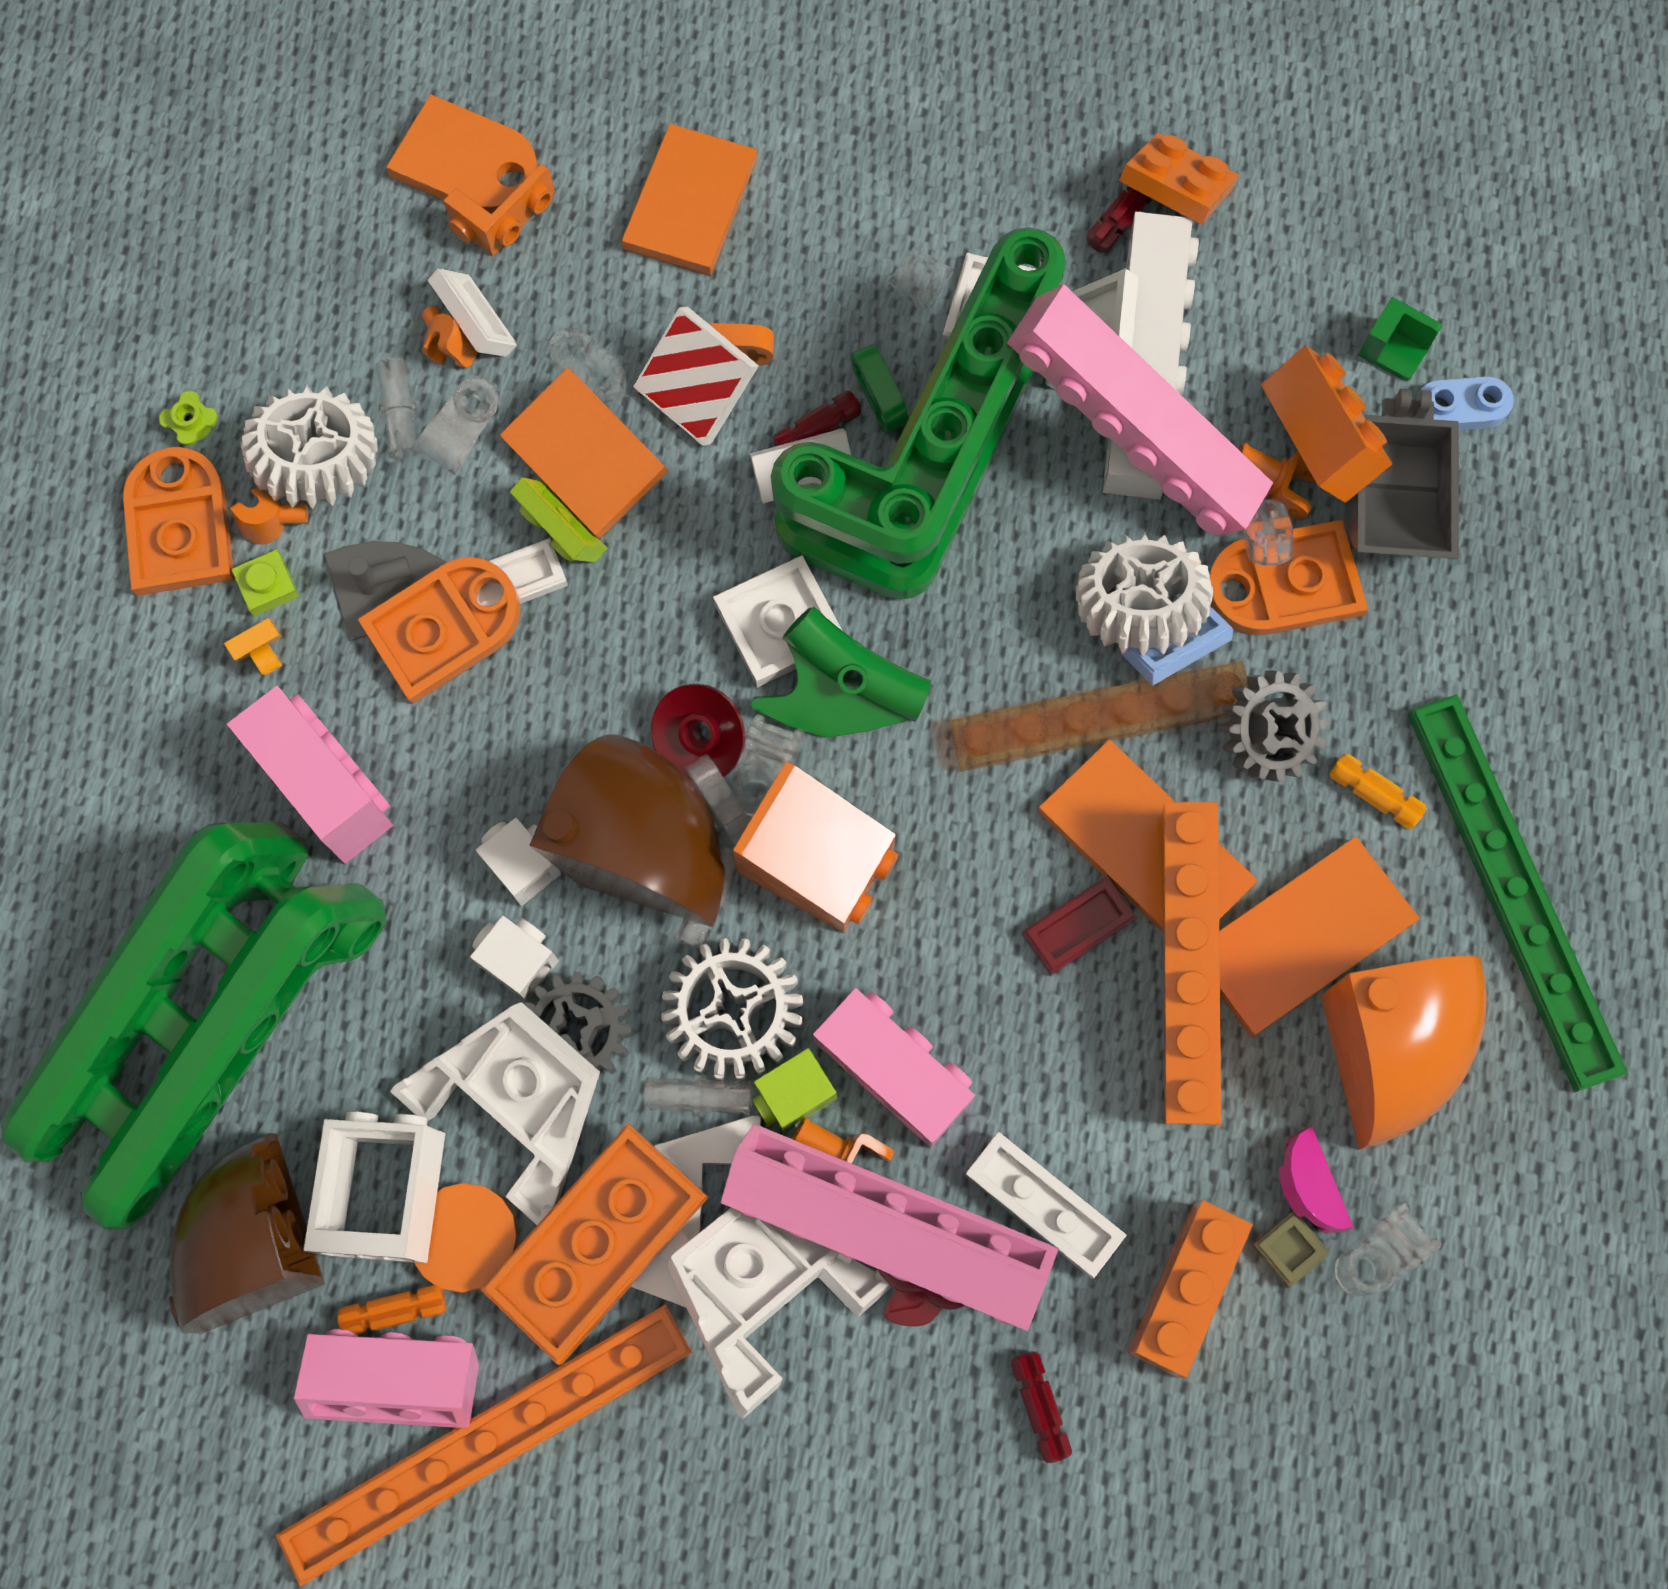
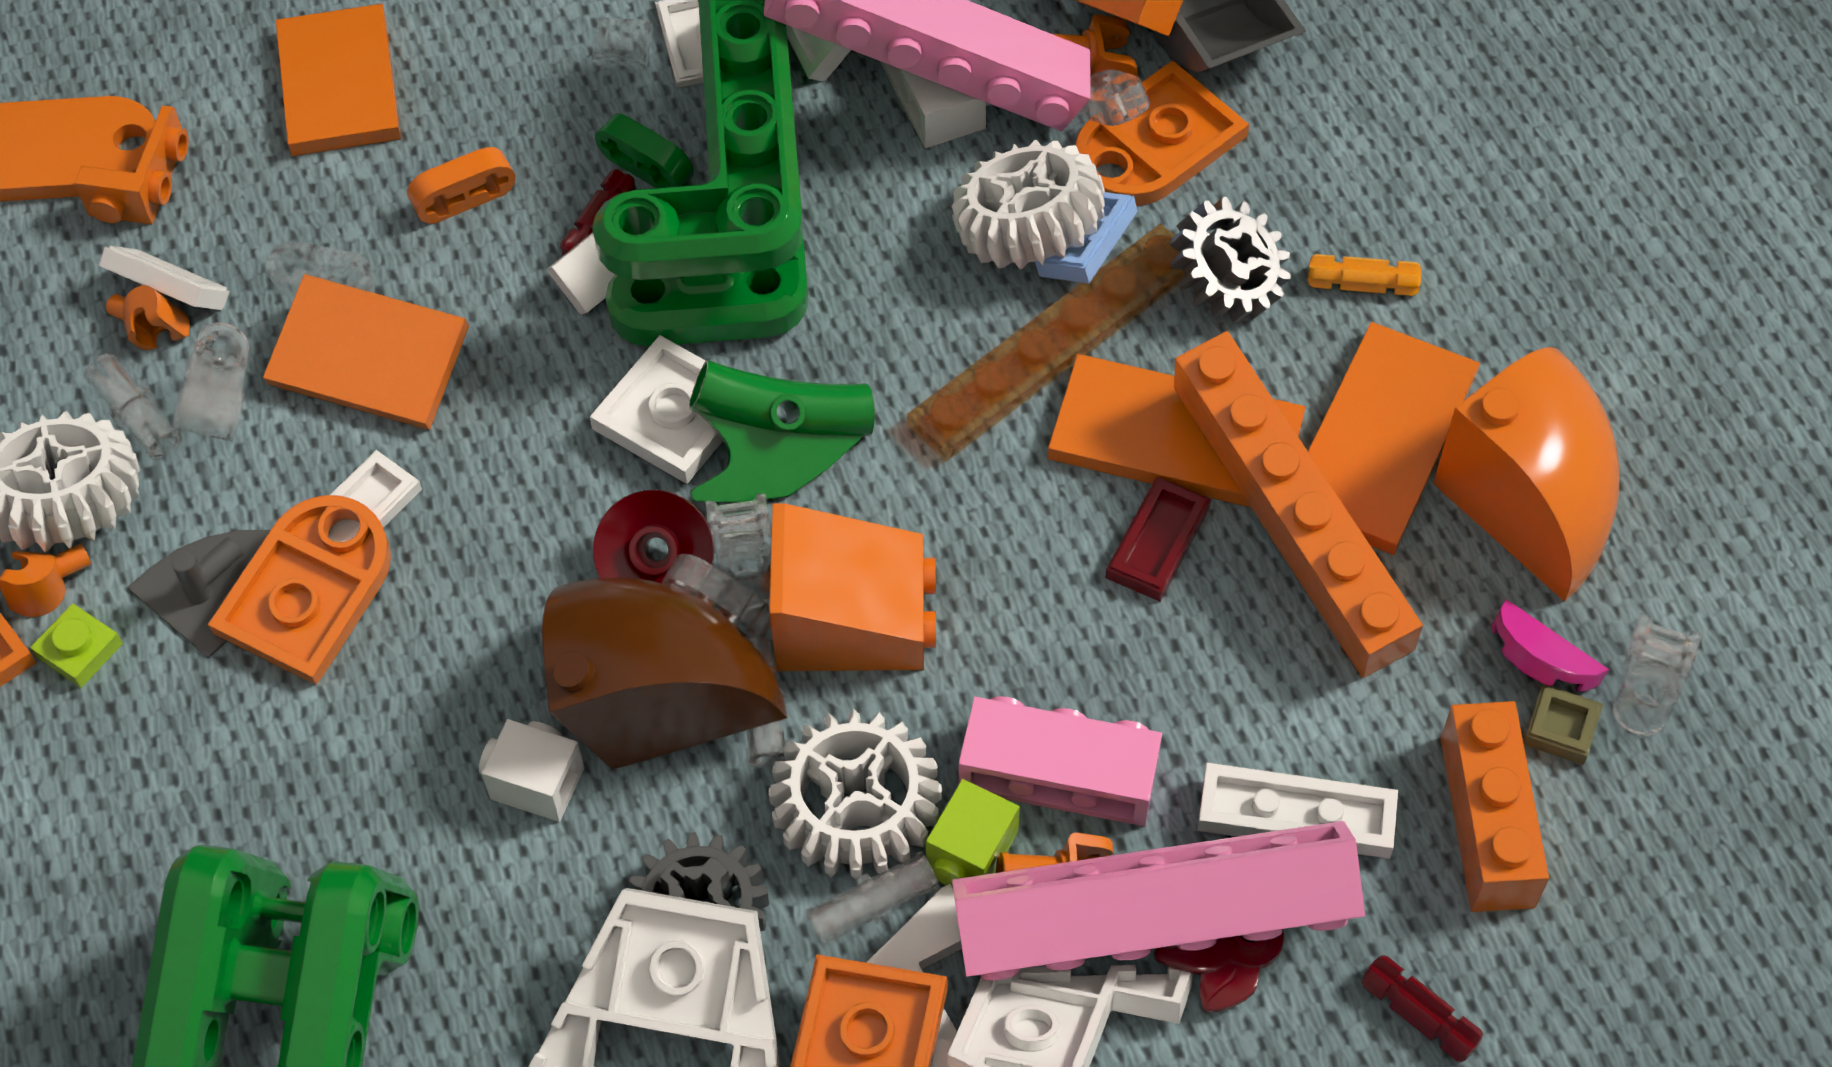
camera: 30 degrees left, 15 degrees down
light orange tile [224,618,283,676] -> none
bright pink brick [227,685,394,864] -> none
white brick [470,915,559,1002] -> none
lime plate [510,477,608,563] -> none
white tile [633,307,759,446] -> none
green tile [1407,694,1628,1093] -> none

